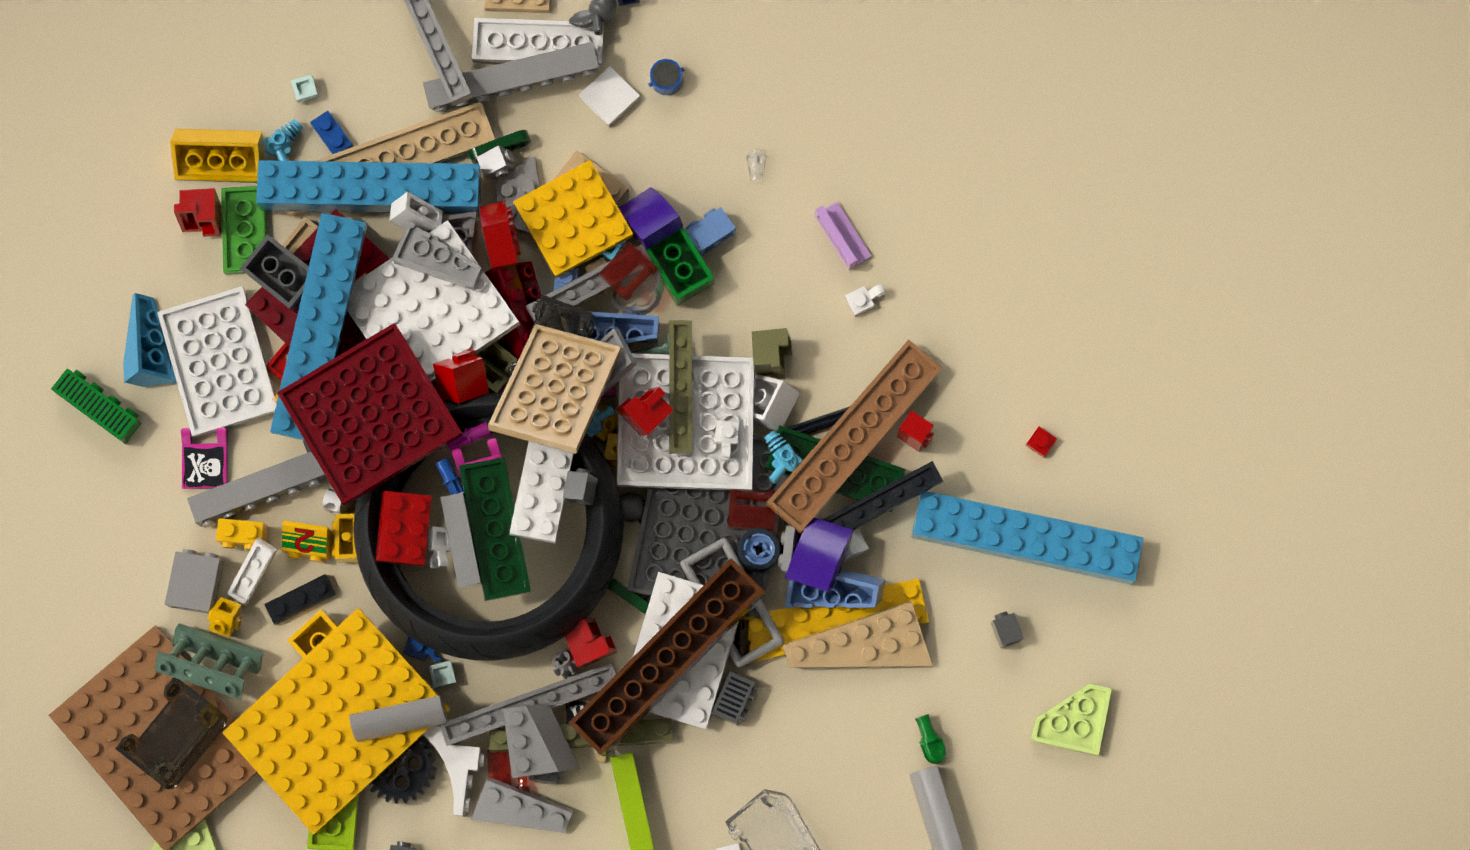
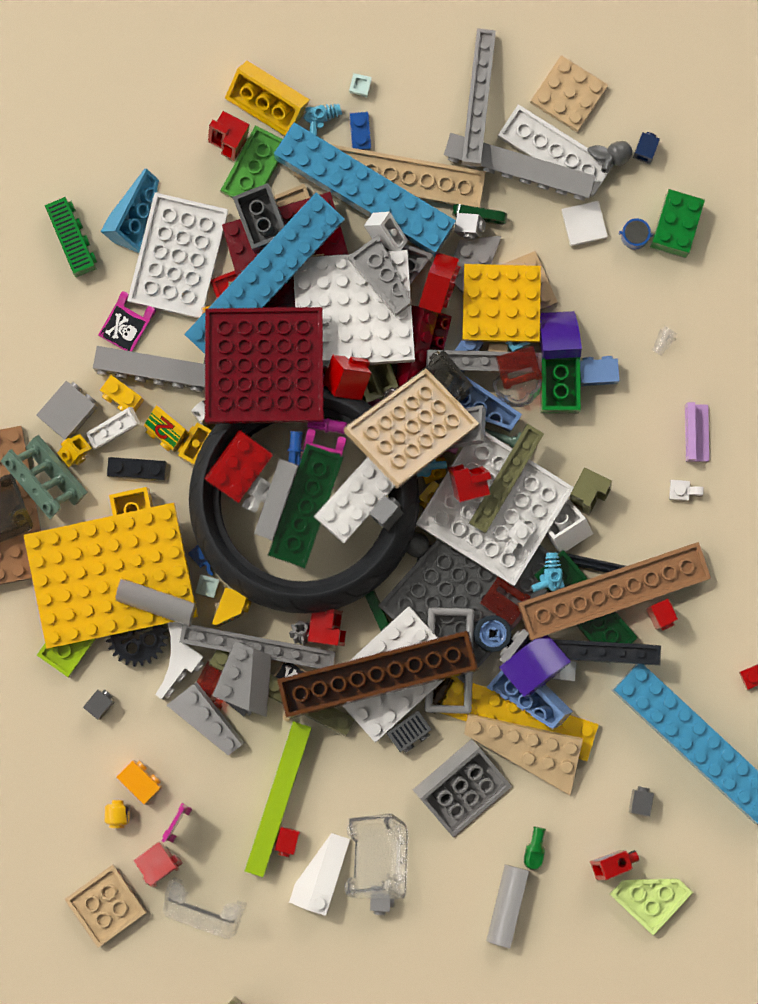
camera: 30 degrees right, 5 degrees up
none -> yellow slope [212,587,252,627]
none -> light grey slope [413,739,512,837]
none -> red torso [590,850,639,880]
none -> green brick [650,189,705,258]

